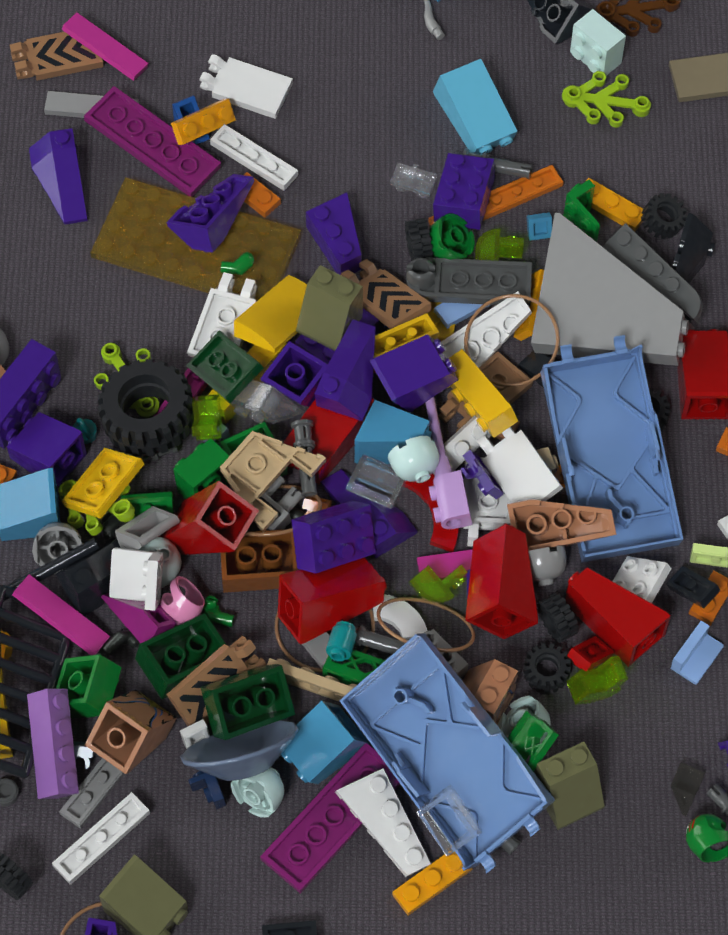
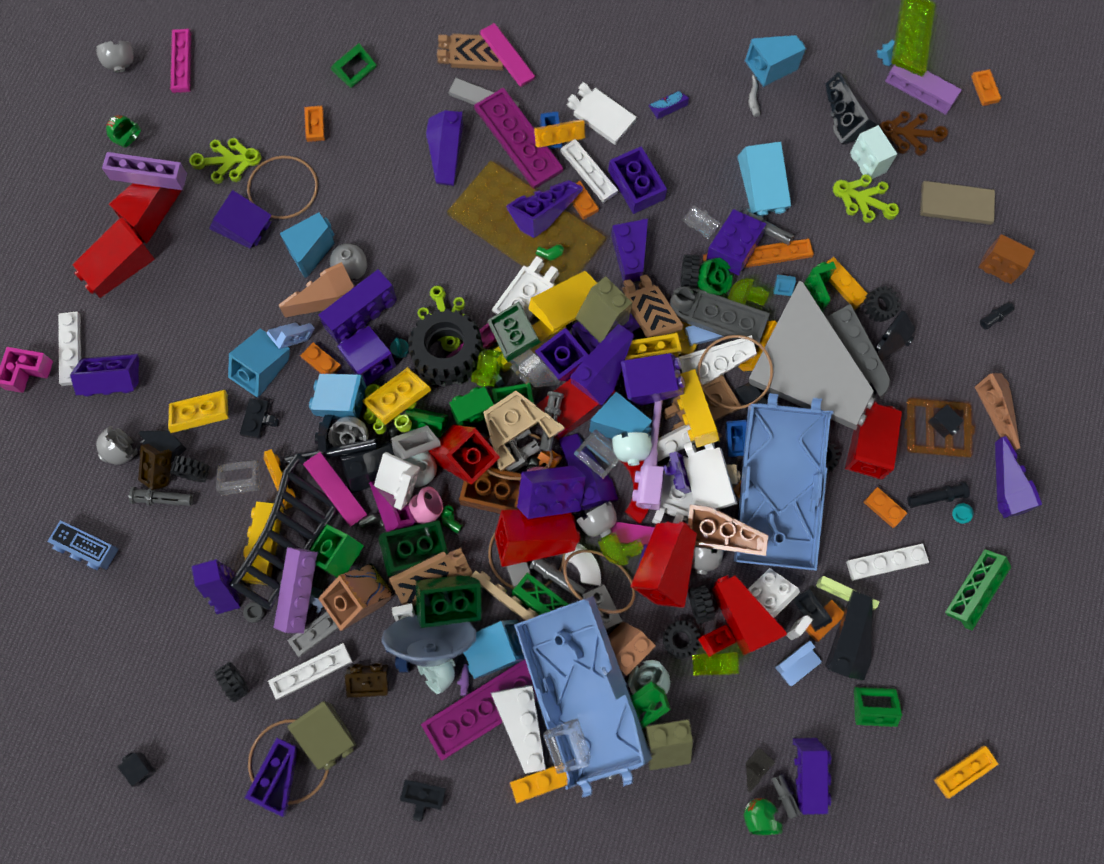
camera: 15 degrees right, 10 degrees up
teal brick [326,621,357,661] -> none
none -> black plate [315,415,333,452]
none -> dark brown bracket [345,663,389,698]
none -> medium lavender helmet [457,664,469,696]
none -> light grey cylinder [576,501,617,538]
none -> dark purple brick [608,146,667,214]
none -> dark purple slope [649,91,689,119]
none -> blue slope [725,420,747,457]
none -> white tile [786,616,813,640]

